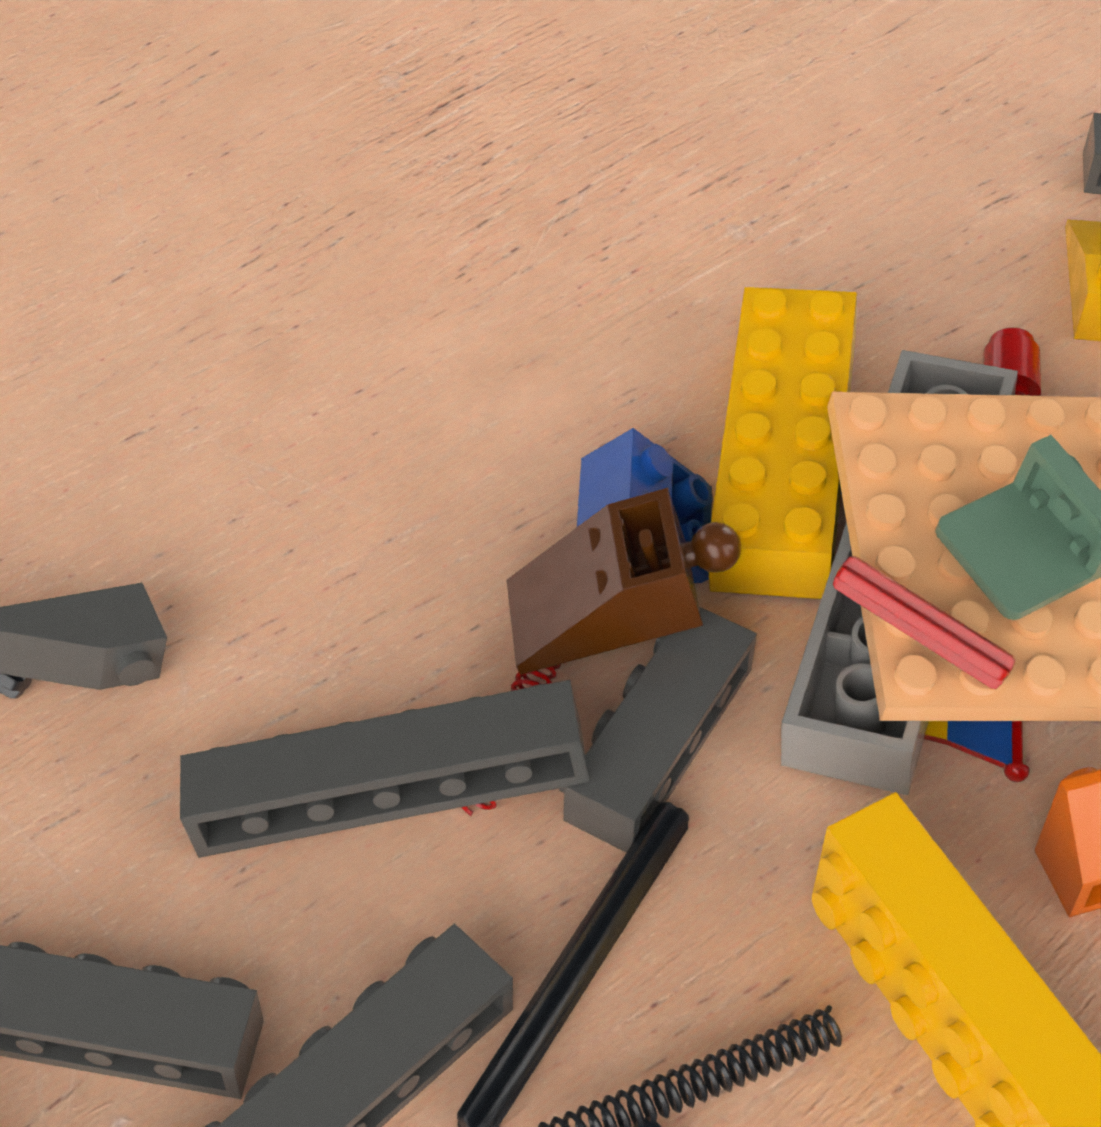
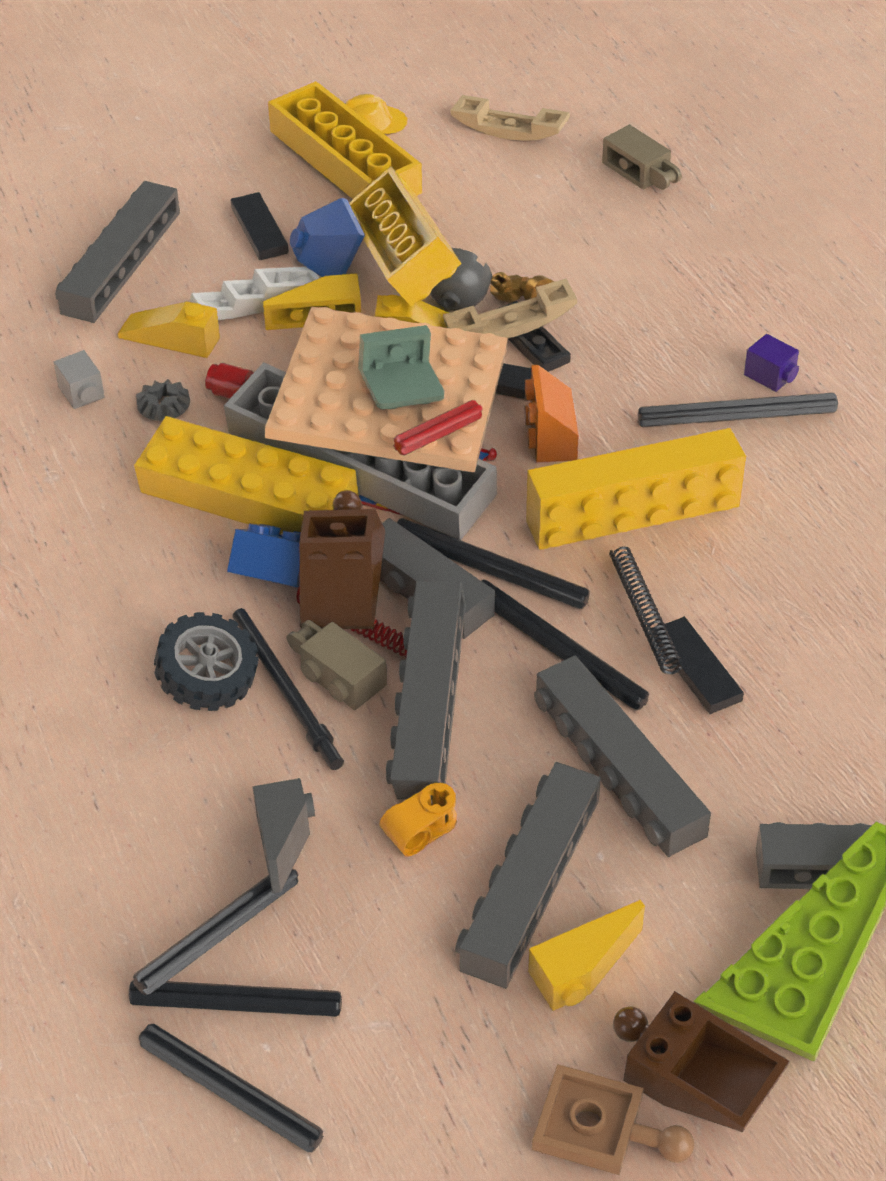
camera: 75 degrees left, 5 degrees down
none -> light grey brick [53,350,105,409]
none -> dark grey gear [136,379,190,421]
none -> black wheel [154,612,259,711]
none -> black bar [233,608,344,770]
none -> dark tan brick [287,620,387,710]
none -> light orange piece [379,783,457,857]
none -> black axle [397,518,590,609]

